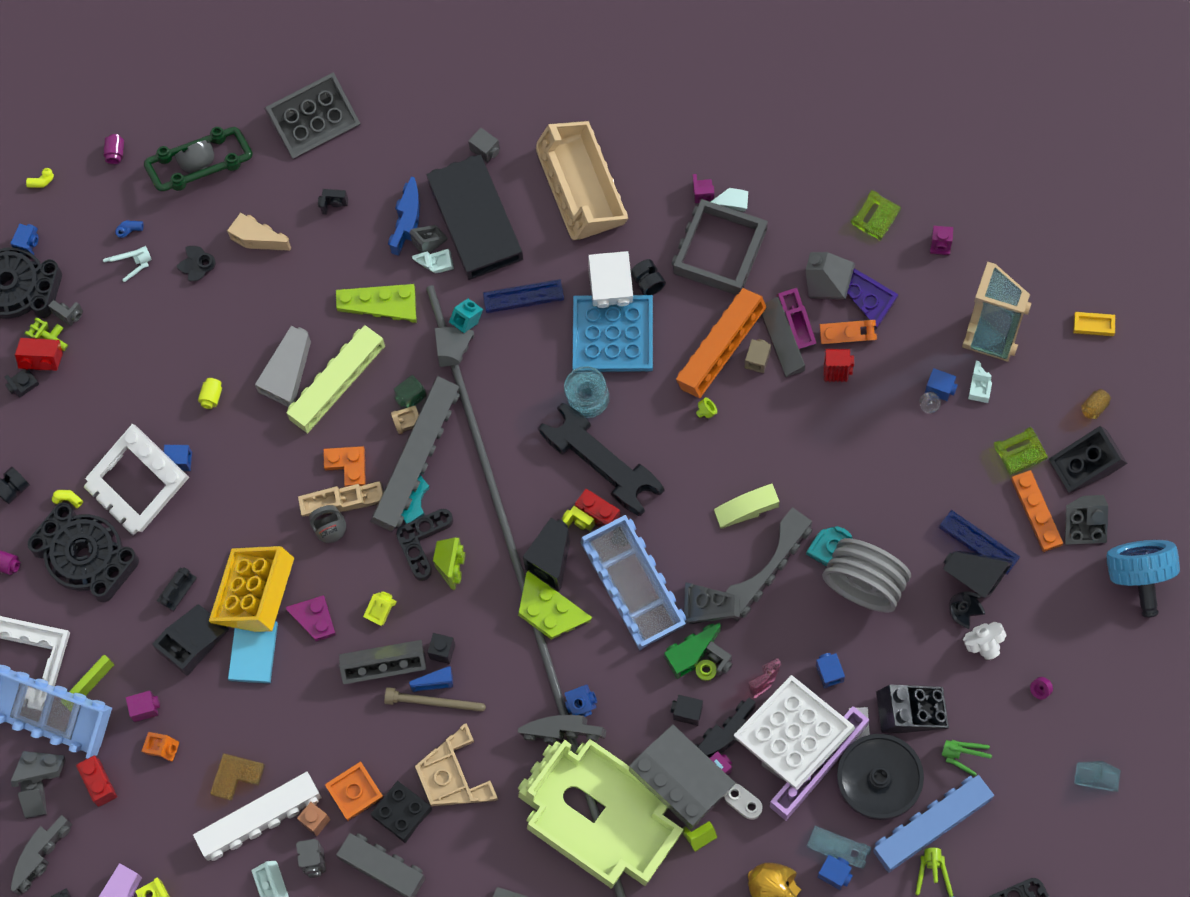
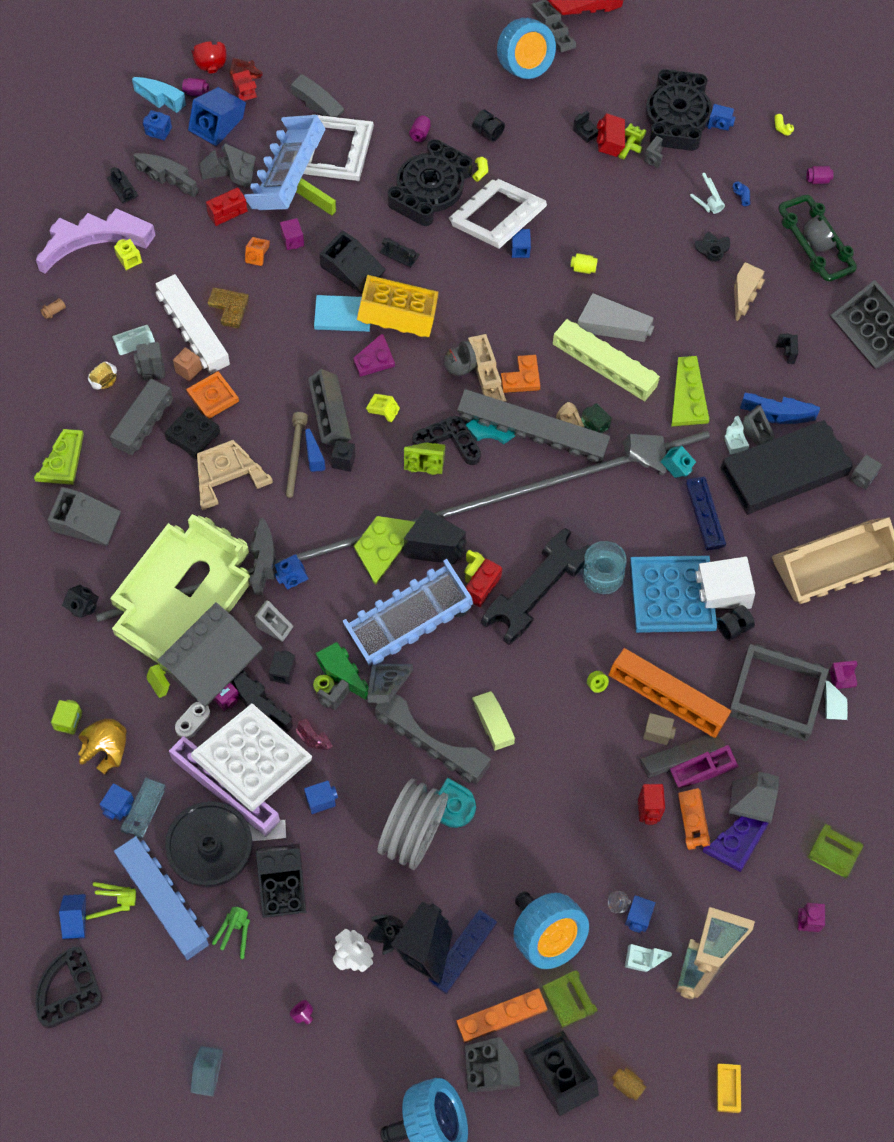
camera: 80 degrees right, 5 degrees down
none -> light grey slope [255,600,294,642]
none -> dark azure wheel [513,891,589,969]

